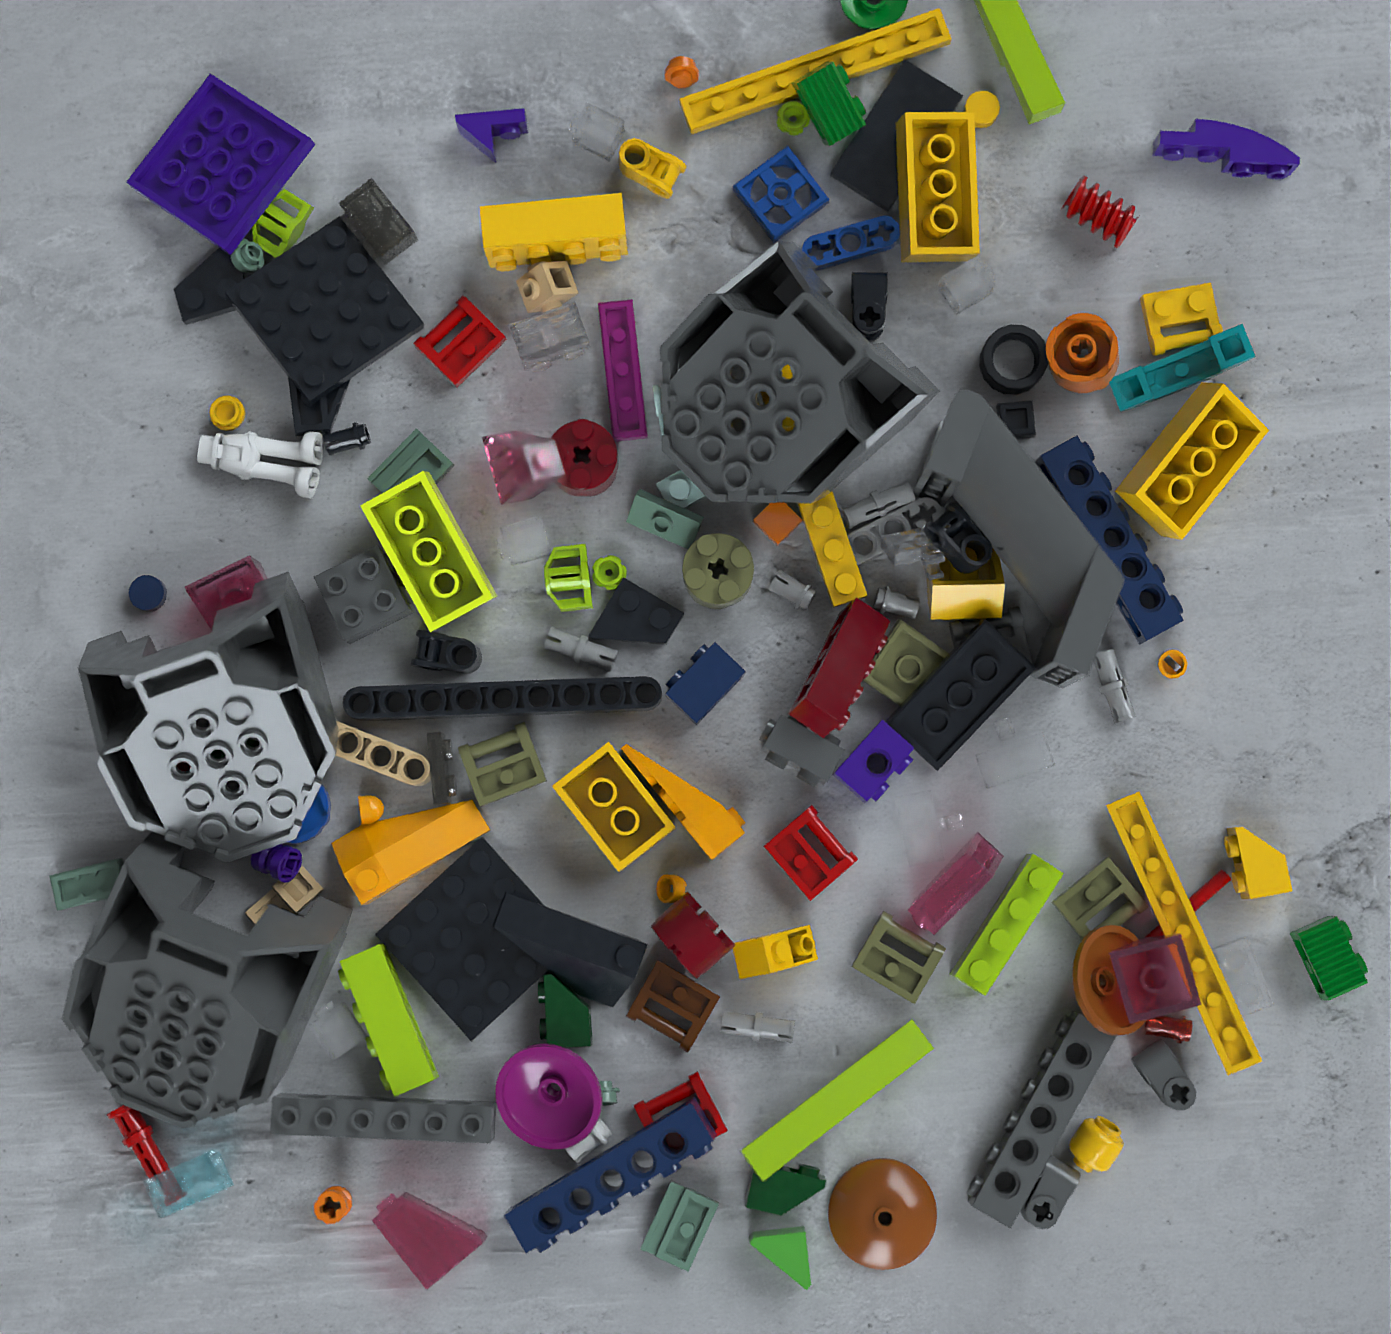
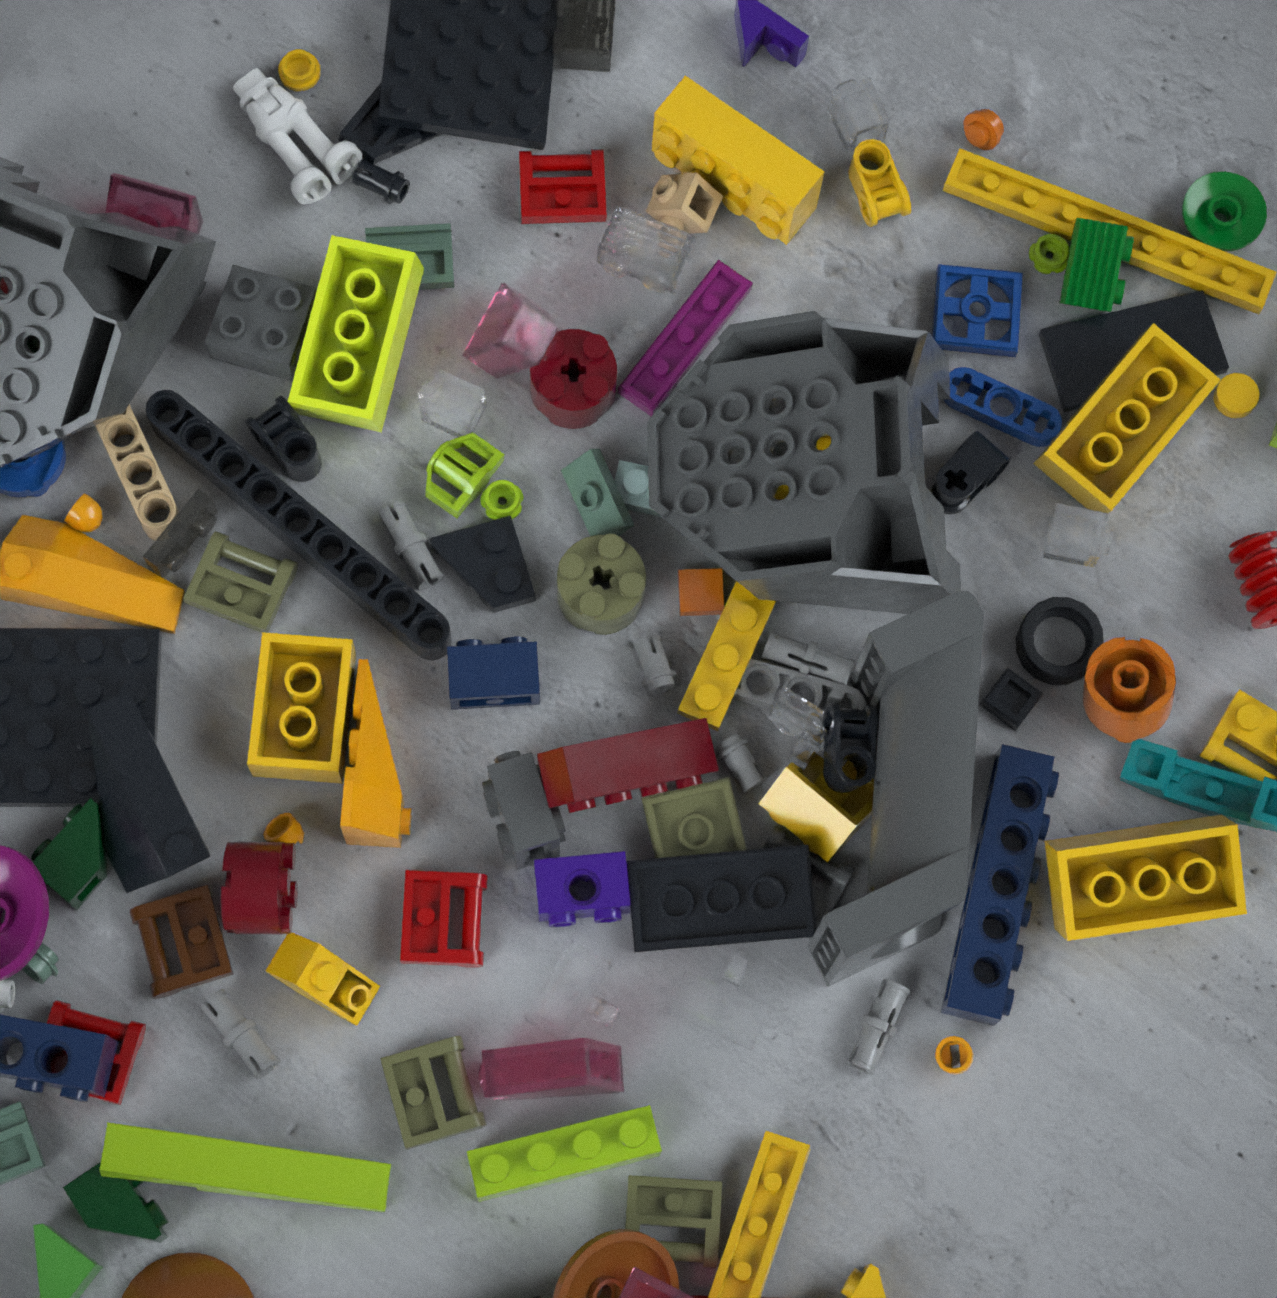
camera: 35 degrees right, 10 degrees down
dark blue tile [129,575,167,612] -> none

